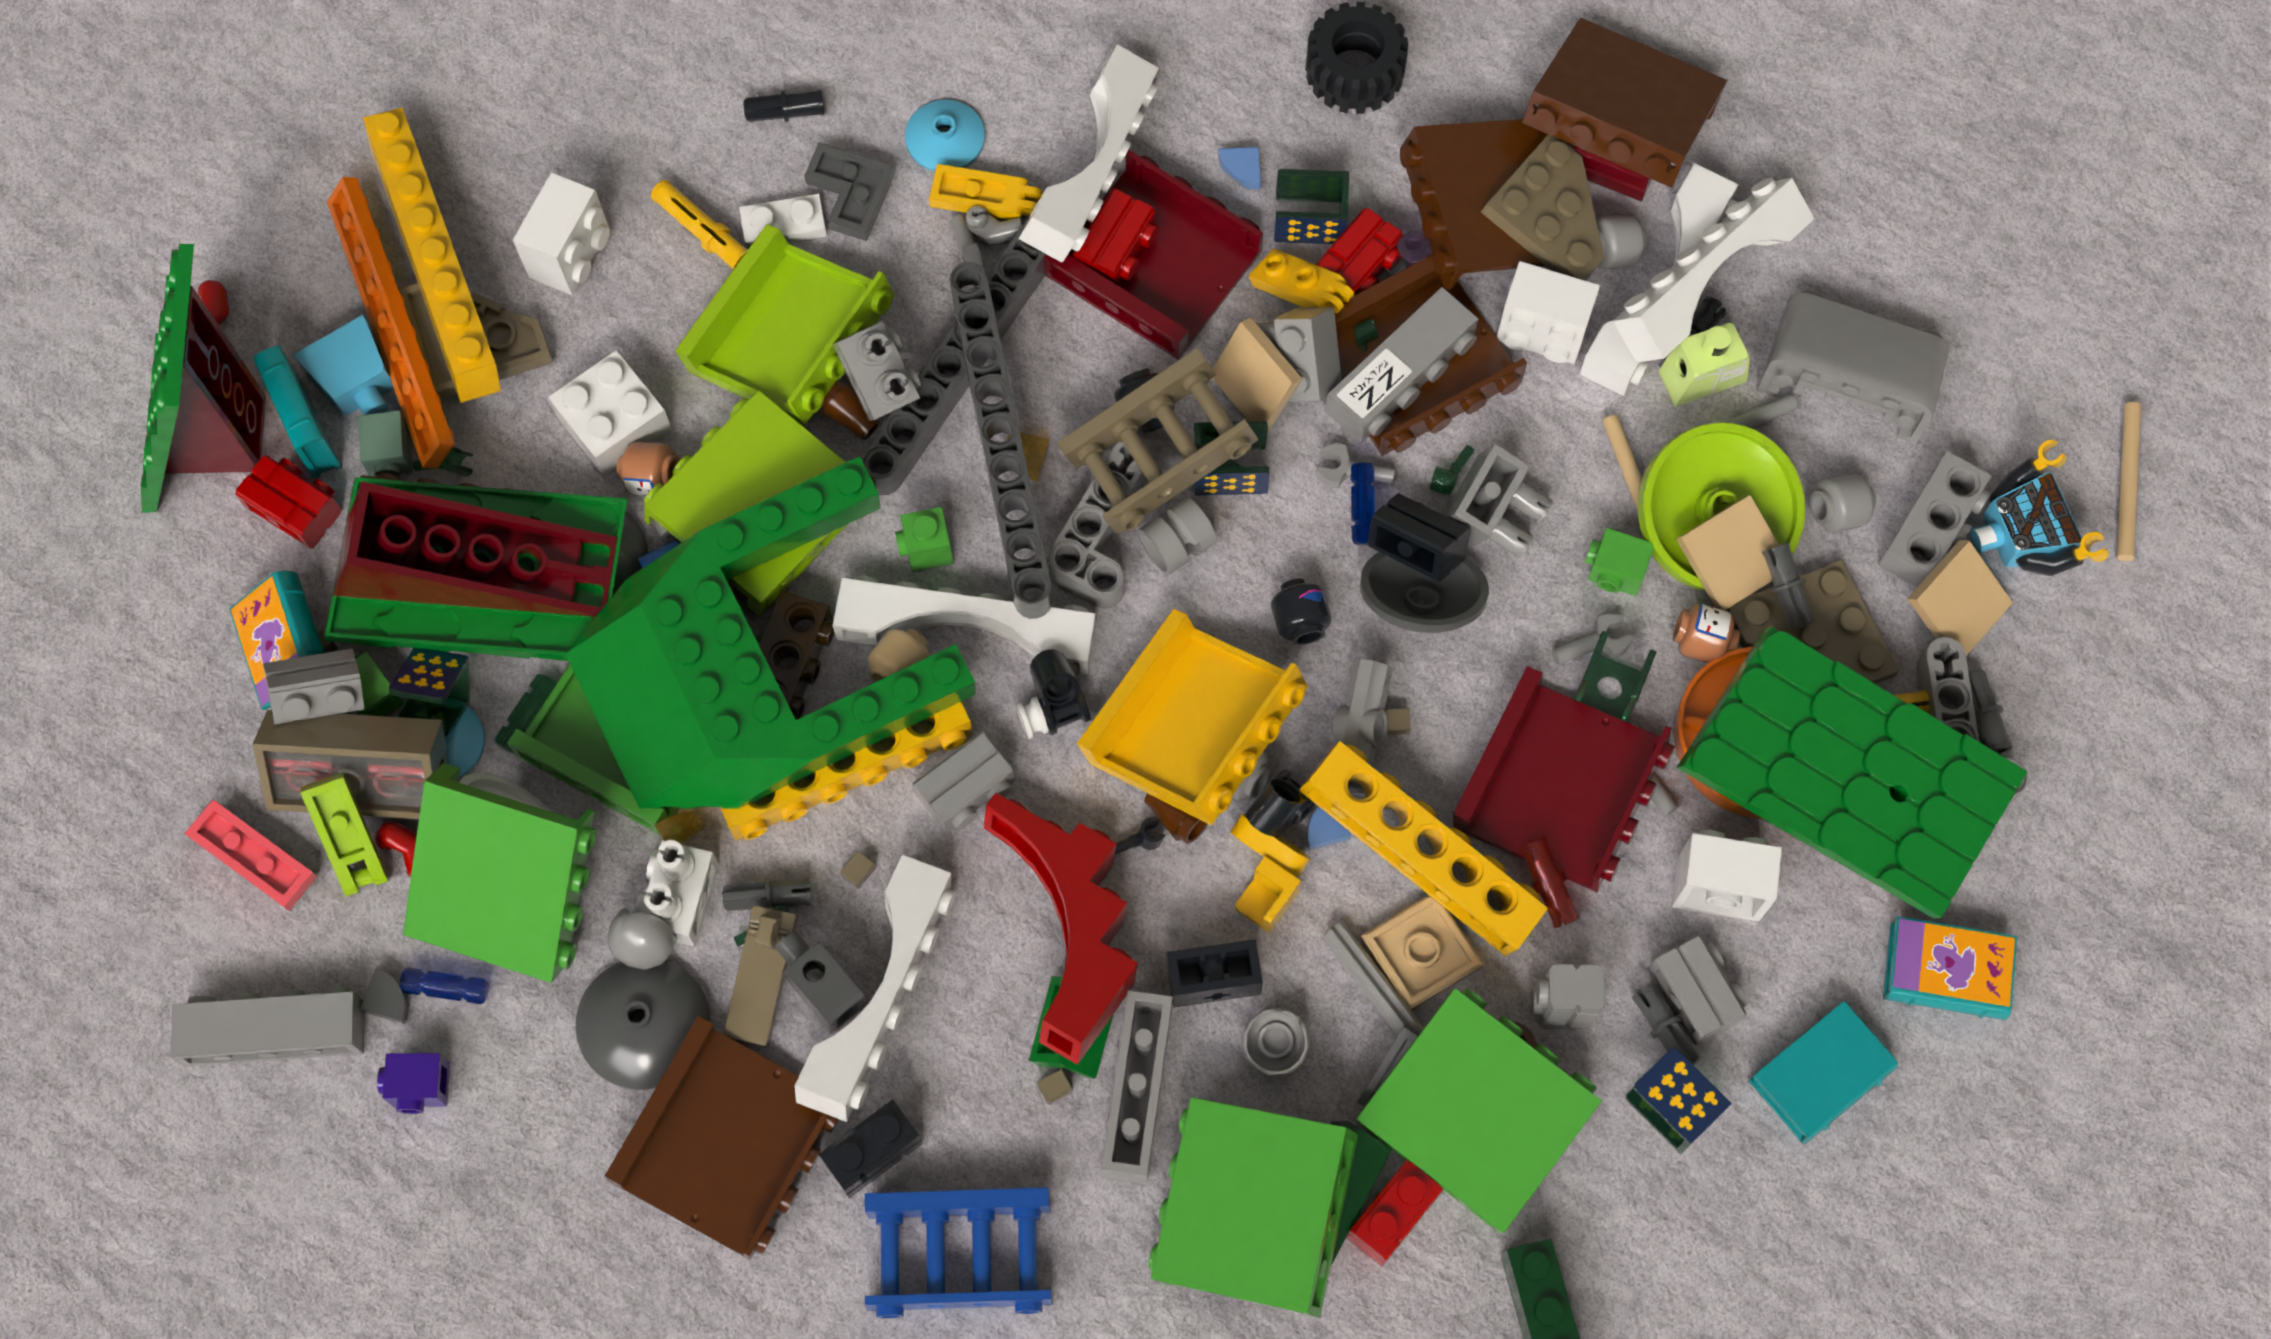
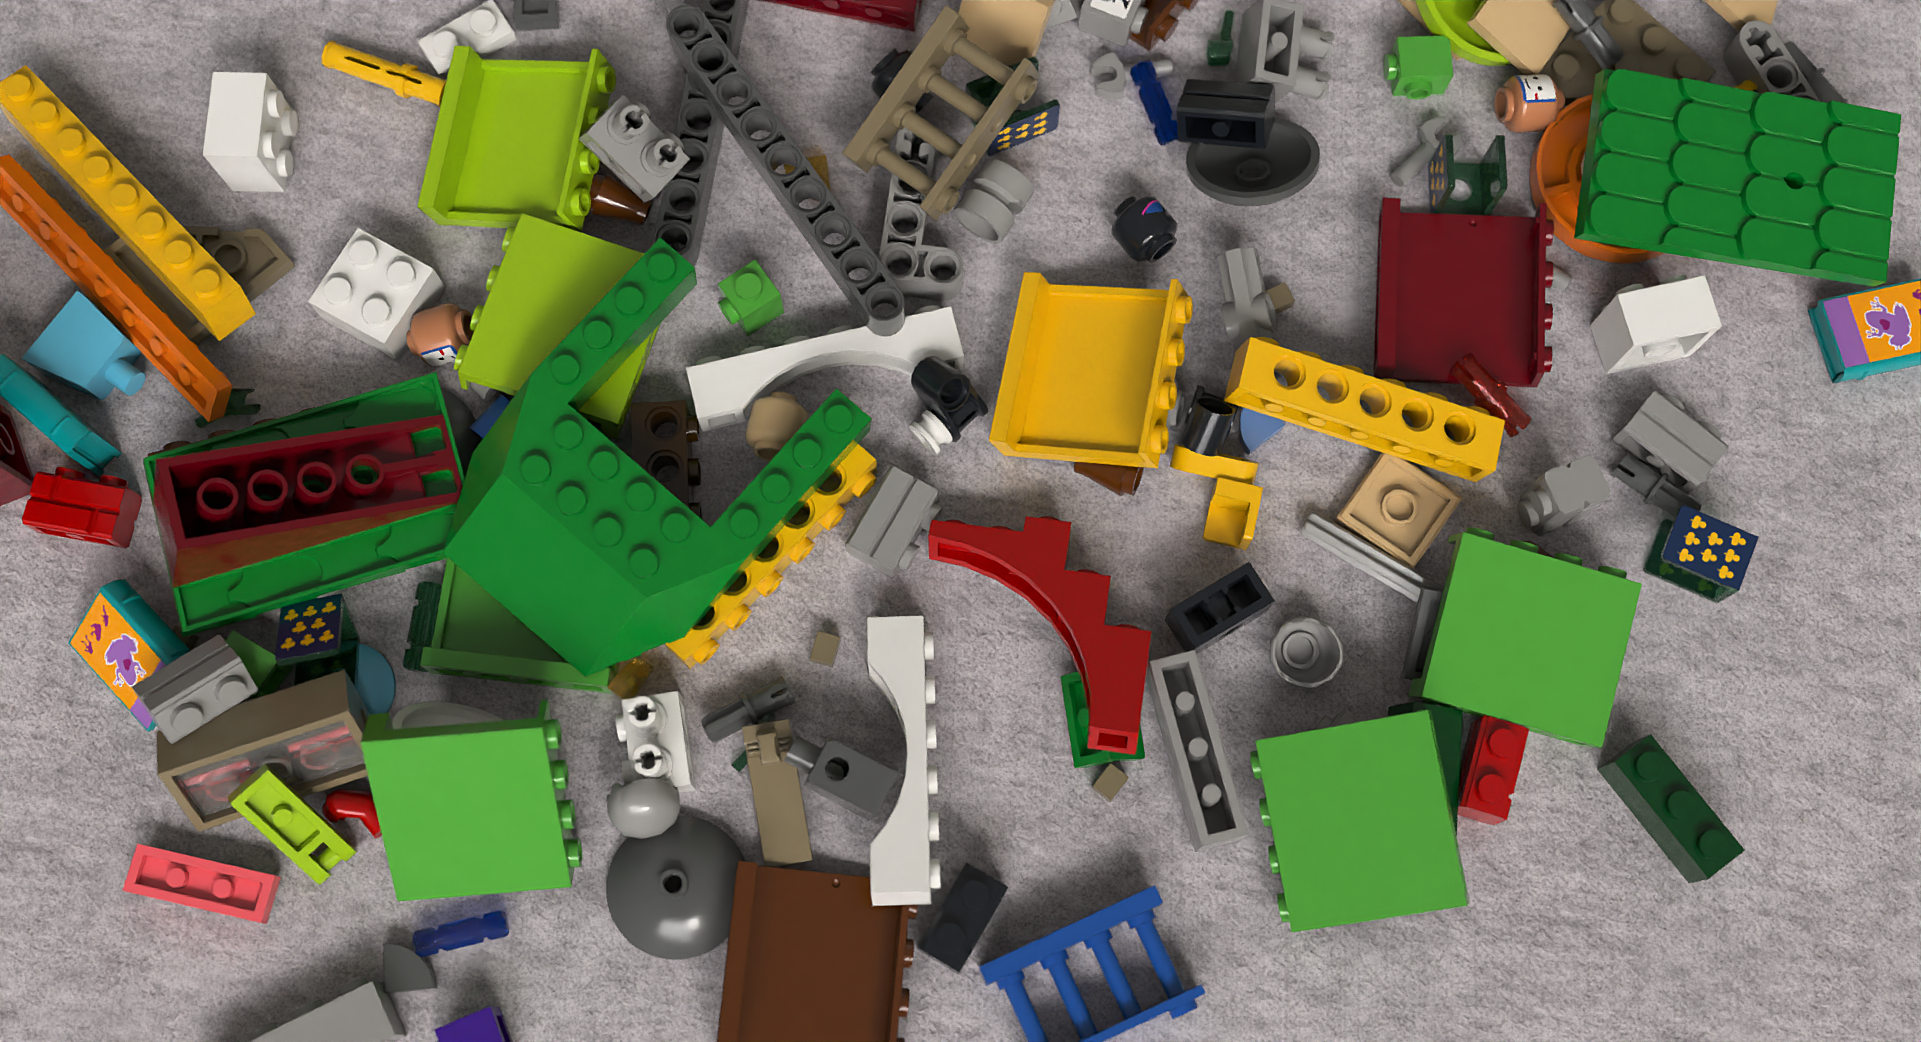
camera: 25 degrees left, 5 degrees up
sand green brick [358,411,413,477] -> none
black hand [1115,817,1165,855] -> none
teal piece [1748,1001,1898,1144] -> none

